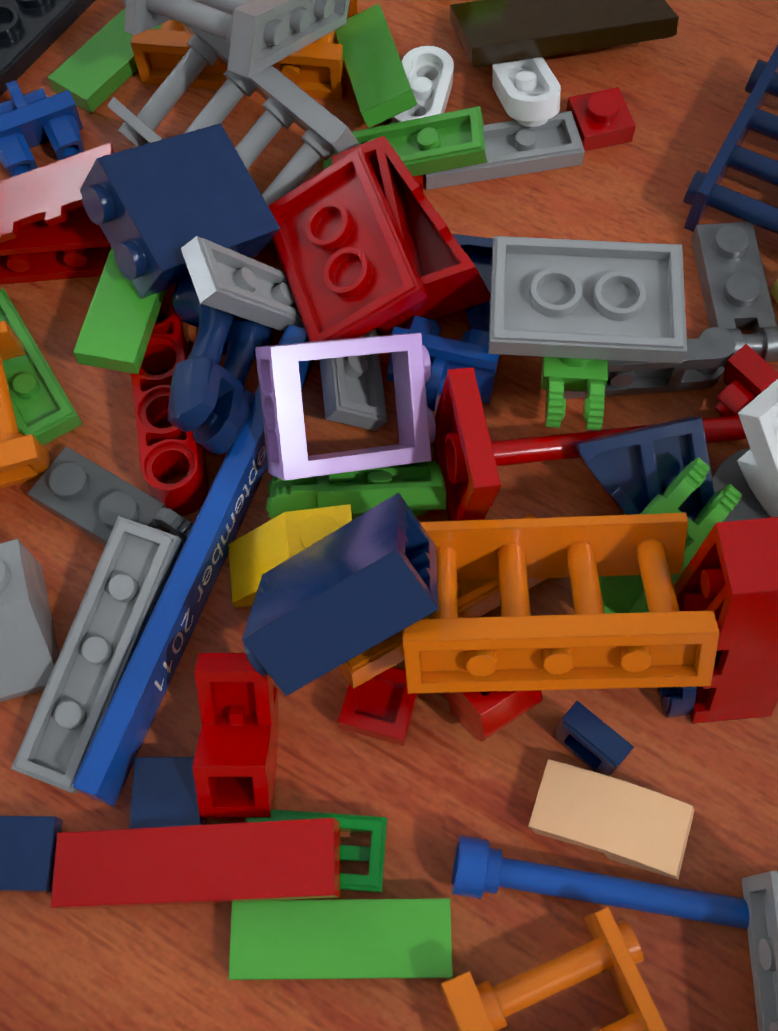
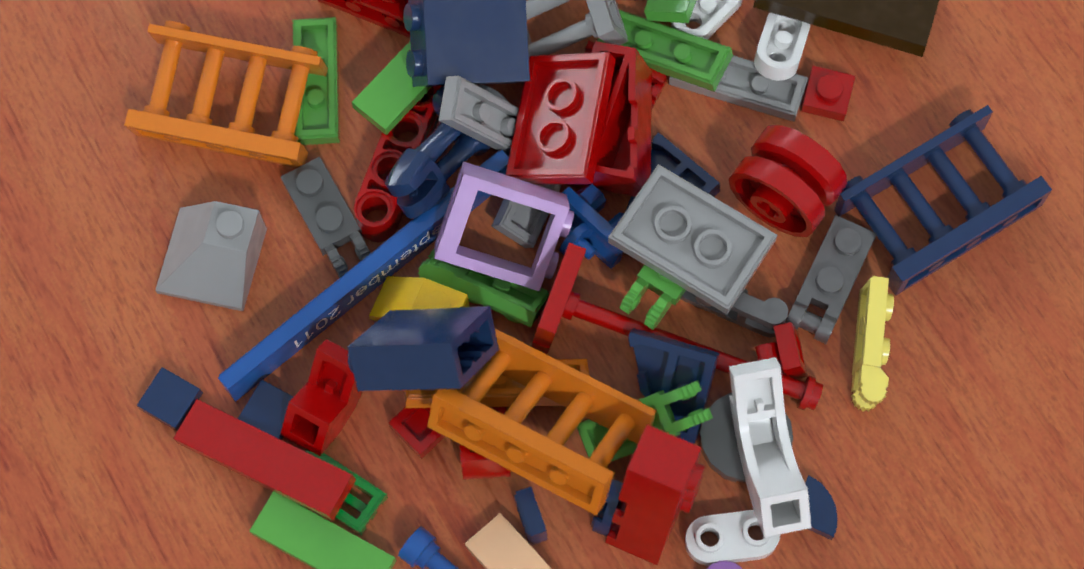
camera: 30 degrees right, 5 degrees up
light grey tile [11,516,184,793] -> none
none -> red wheel [728,125,847,237]

